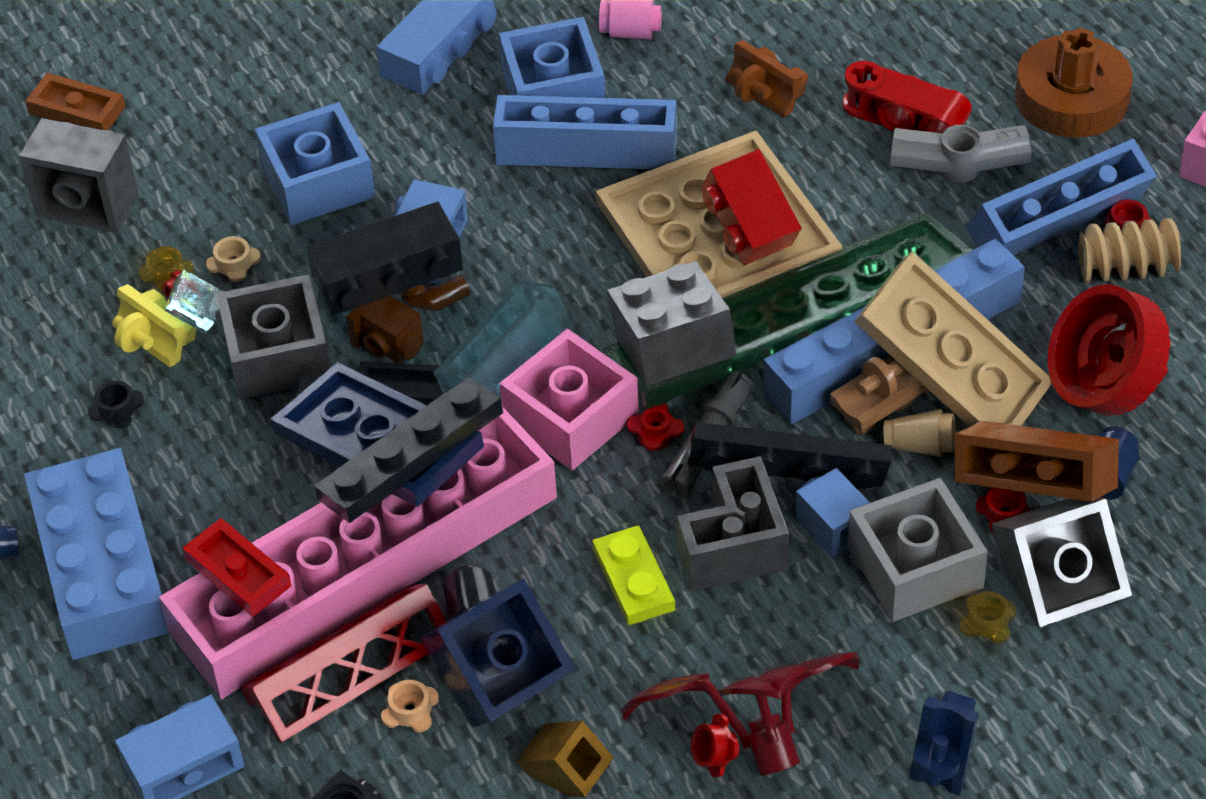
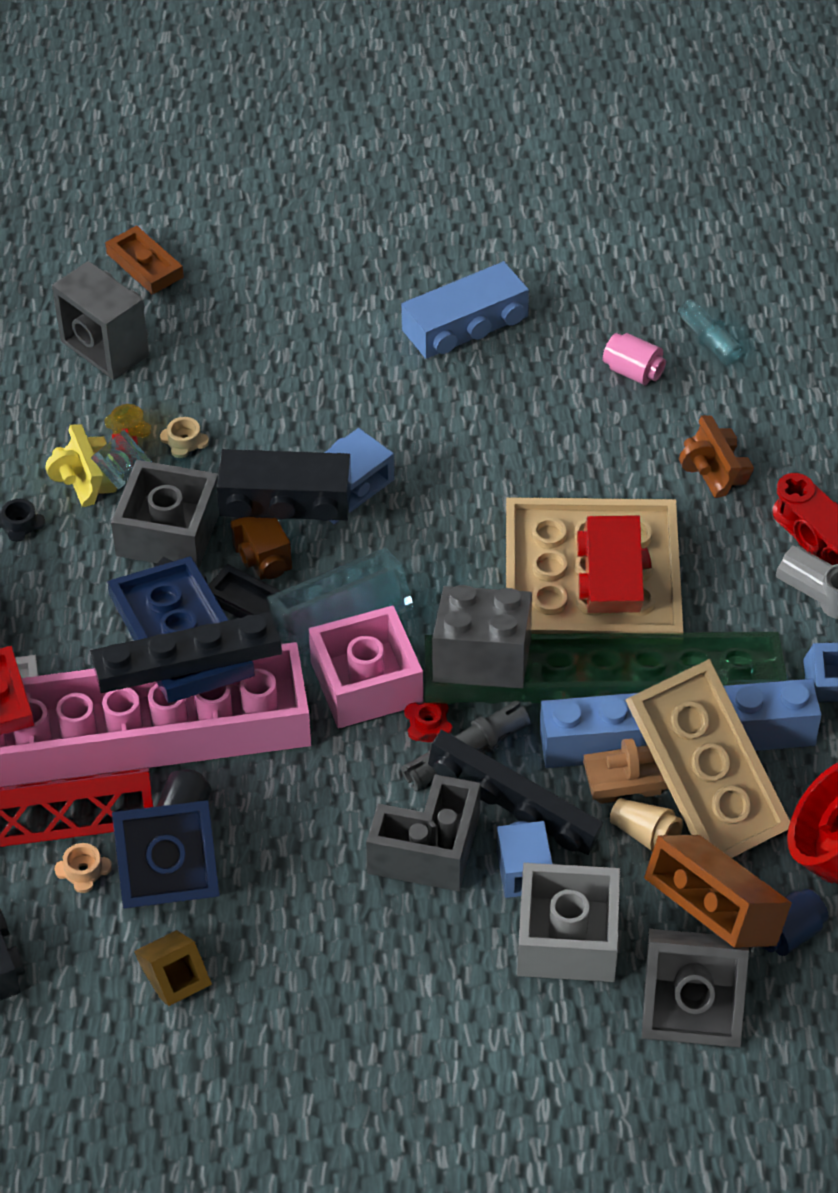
camera: 25 degrees right, 0 degrees up
medium blue brick [255,102,376,226] -> none
reddish brown arm [400,275,471,311] -> none
medium blue brick [493,95,677,169] -> none
medium blue brick [499,17,605,98] -> none
neon yellow plate [592,525,676,626] -> none
dark red plant [621,652,860,776] -> none
red plate [691,714,739,777] -> none
dark blue hips [909,691,980,796] -> none
clear yellow plate [960,591,1017,644] -> none
red plate [975,487,1033,534] -> none

